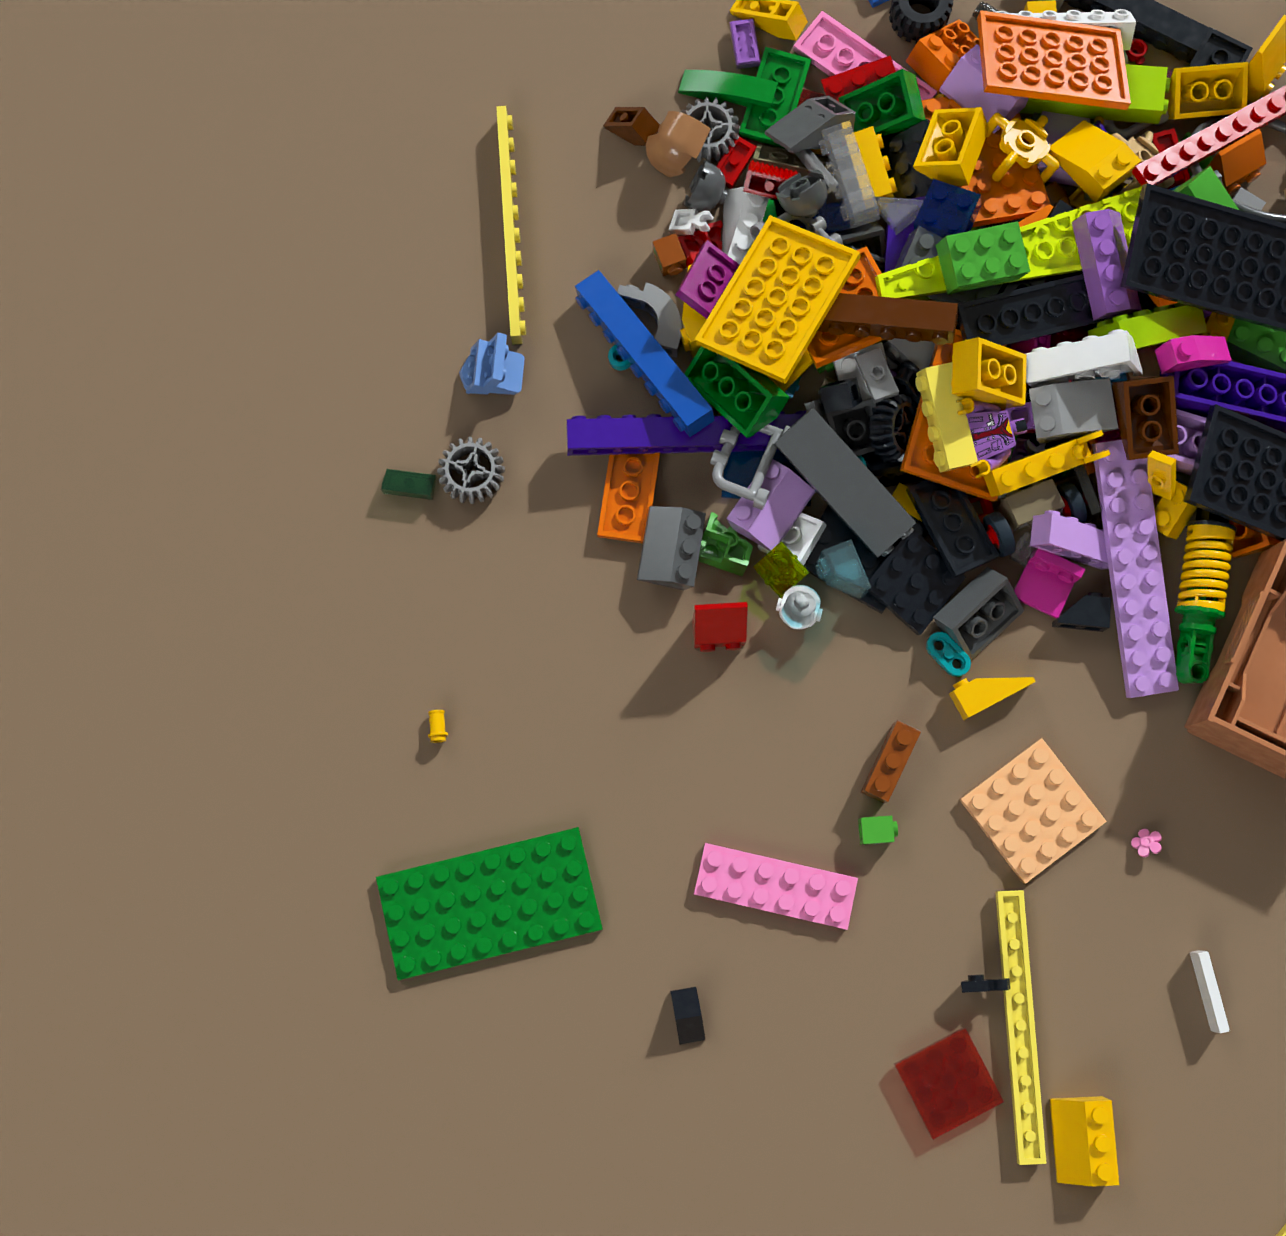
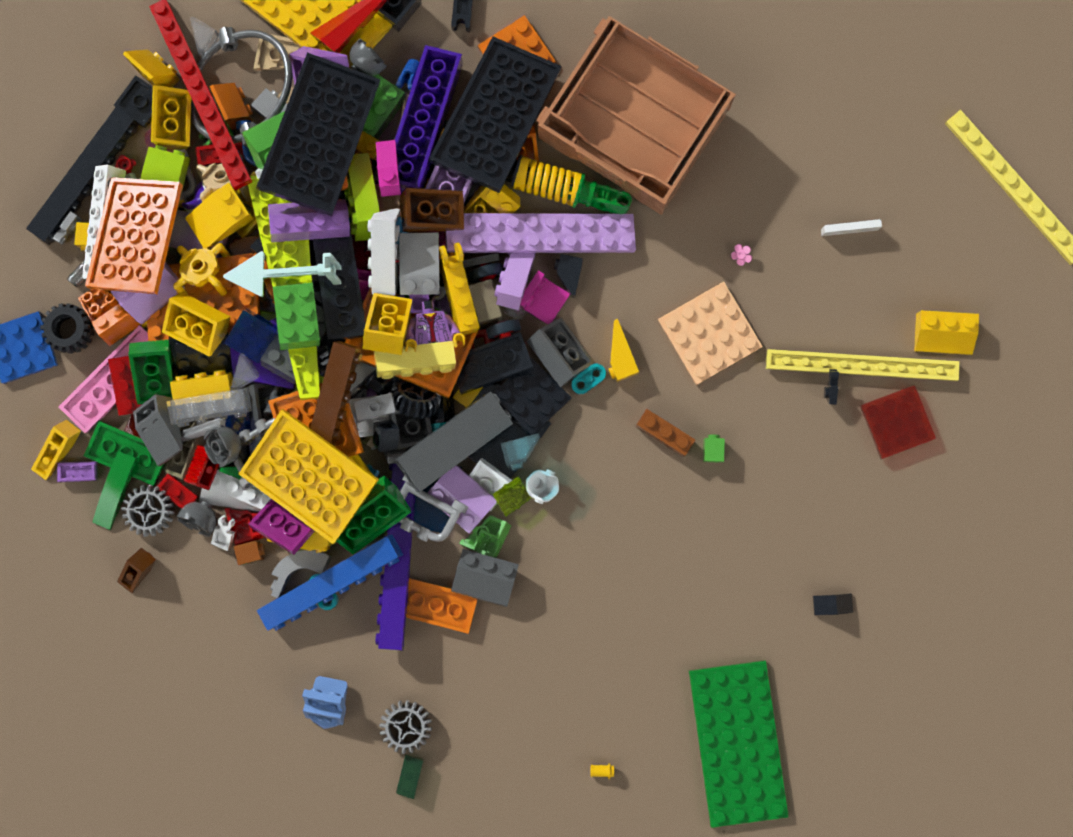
camera: 80 degrees left, 5 degrees up
light yellow plate [496,106,526,345] -> none
medium nougat brick [646,111,711,178] -> none
red slope [692,602,748,652] -> none
bright pink plate [694,843,858,930] -> none
yellow plate [1148,450,1176,500] -> none
none -> light aqua piece [223,251,341,297]

